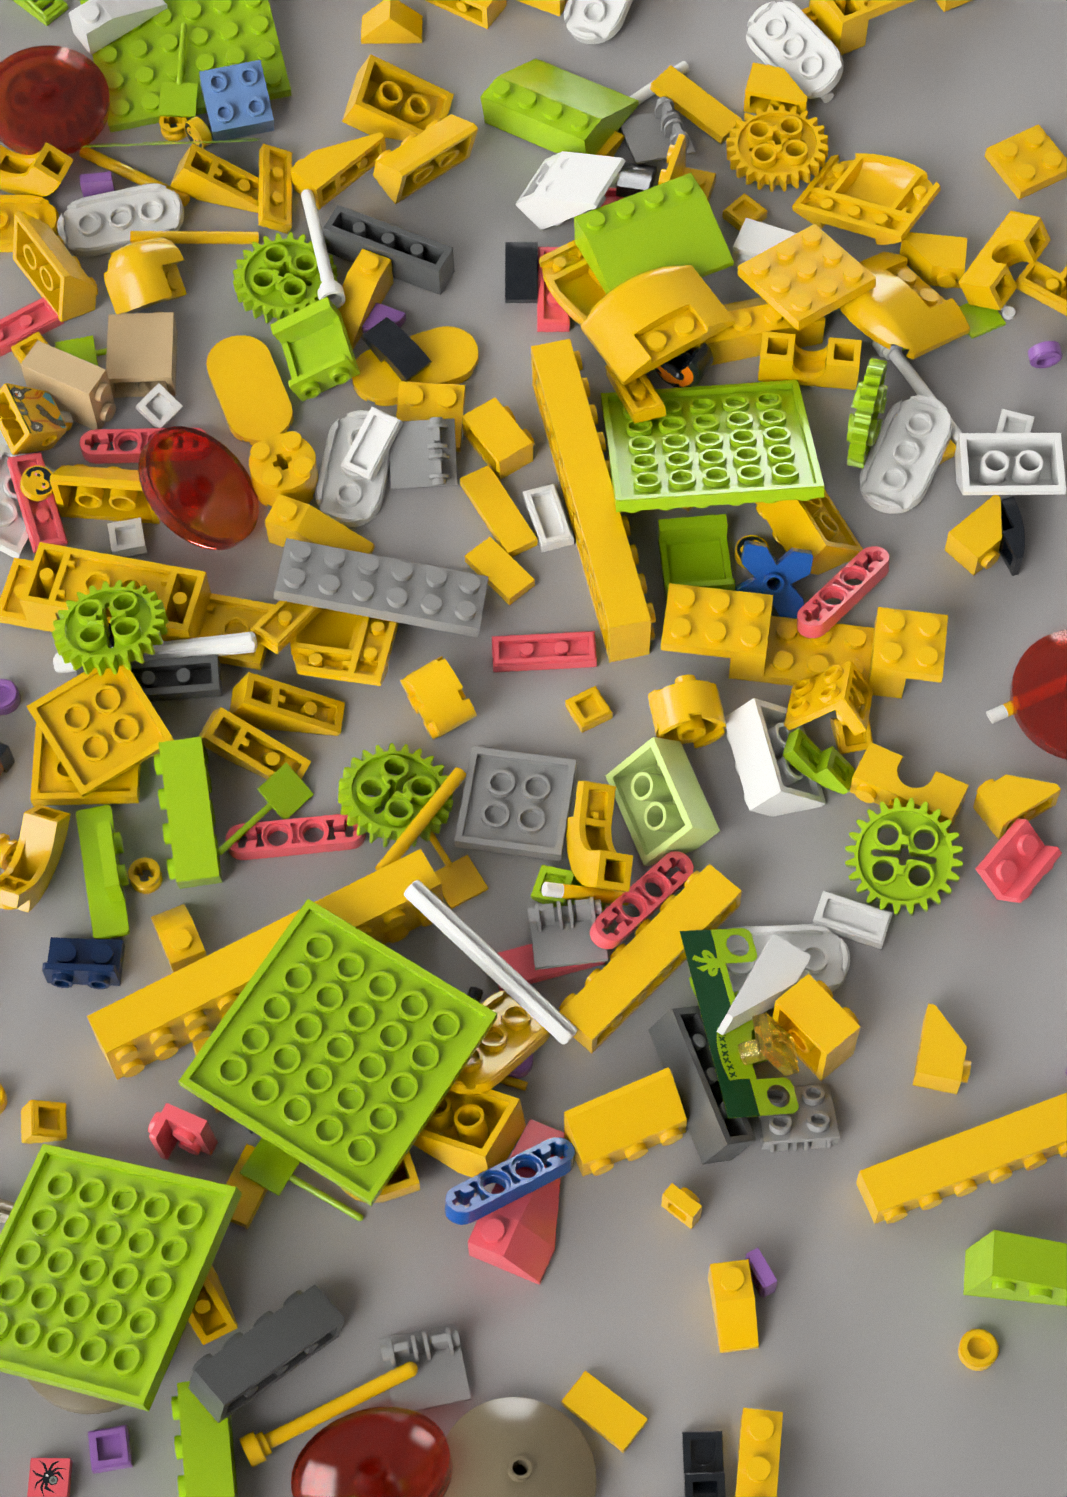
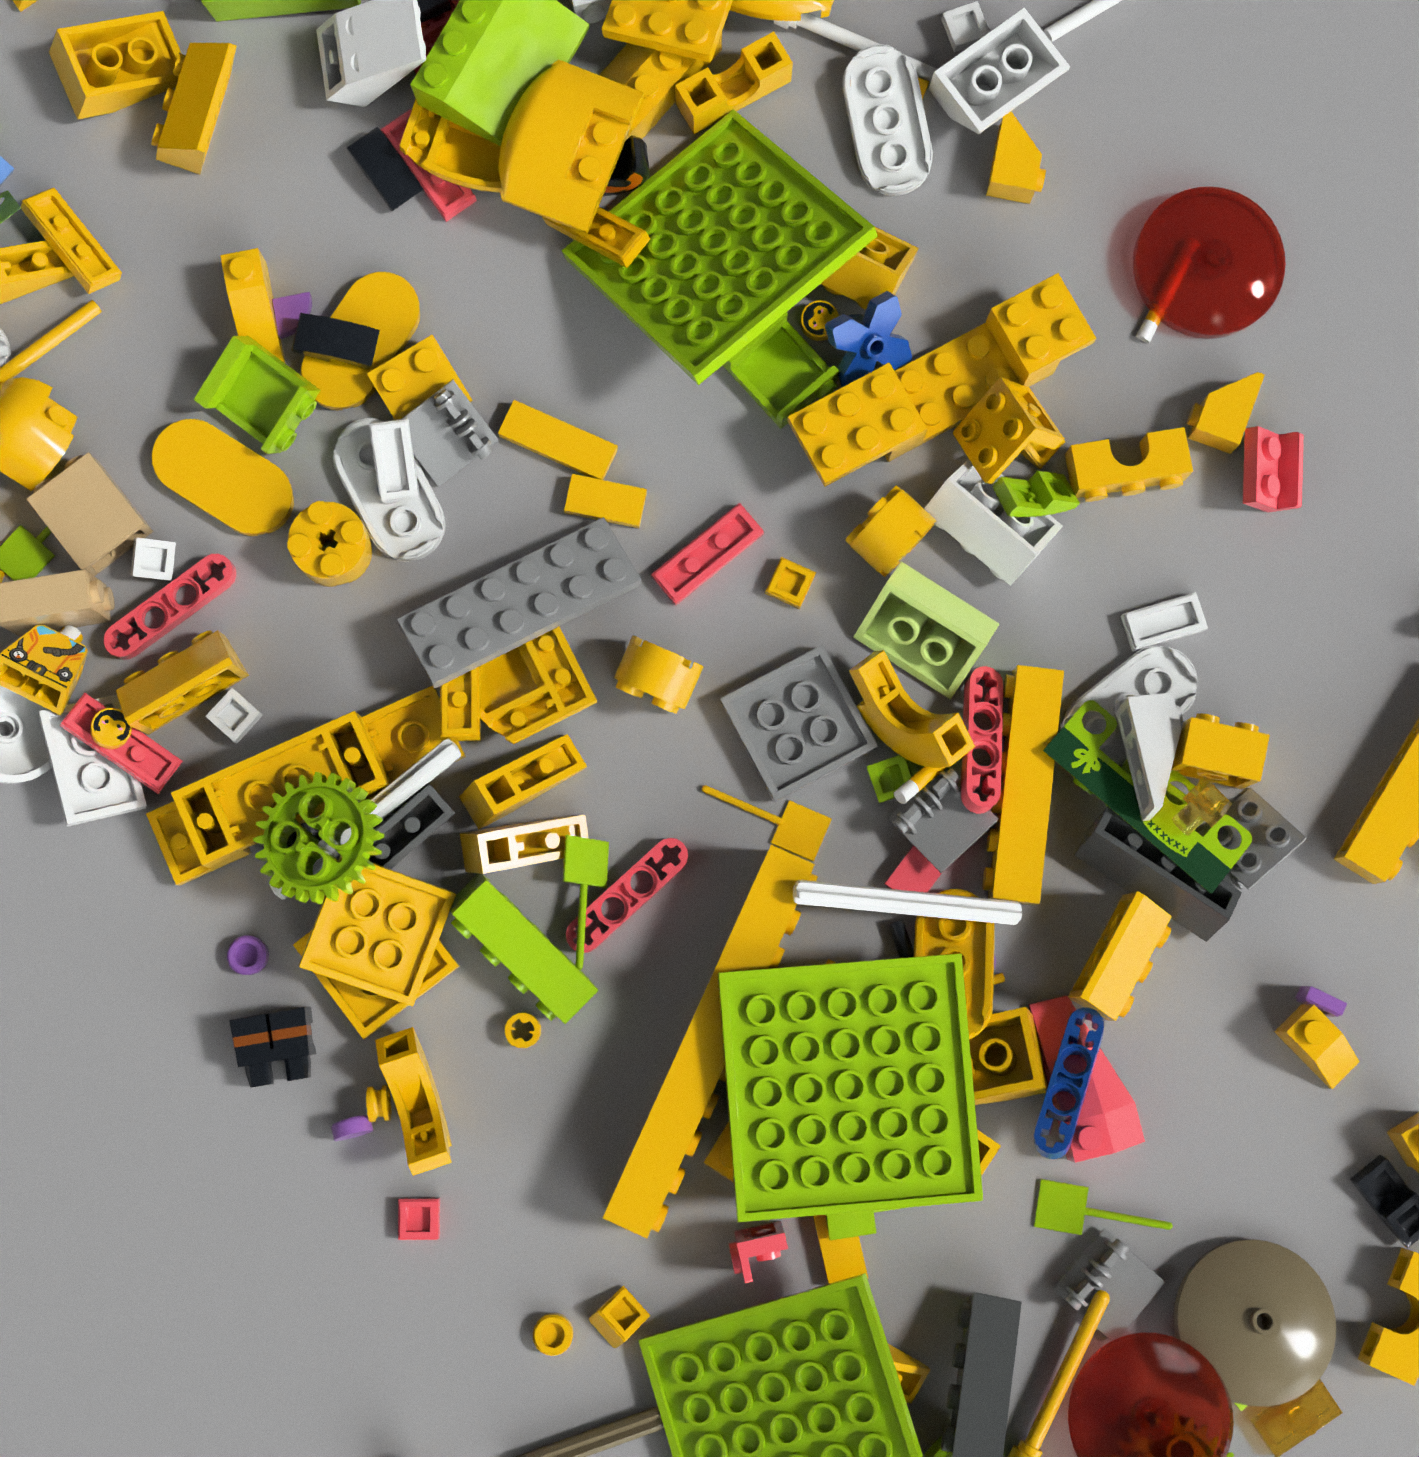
camera: 40 degrees left, 20 degrees up
dark blue bracket [42,937,125,989] -> none
lime bracket [76,805,130,939] -> none
clear red dish [138,426,259,550] -> none
yellow slope [151,904,207,973] -> none
lime gear [233,232,338,324] -> none
yellow slope [265,494,375,554] -> none
yellow slope [290,132,386,210] -> none
white piece [301,189,346,308] -> none
dark grey brick [323,205,455,295] -> none
lime gear [337,743,453,847] -> none
yellow bar [376,767,466,870] -> none
yellow piece [462,397,535,480] -> none
white tile [523,483,574,552] -> none
yellow brick [531,339,656,663] -> none
yellow tile [561,1370,648,1453] -> none
yellow plate [661,1183,702,1229] -> none
coral beam [797,546,889,638] -> none
lime gear [845,798,963,916] -> none
lime gear [846,358,888,469] -> none
yellow slope [912,1003,971,1094] -> none
black slope [999,496,1025,576] -> none
none -> lime piece [1034,1179,1173,1235]

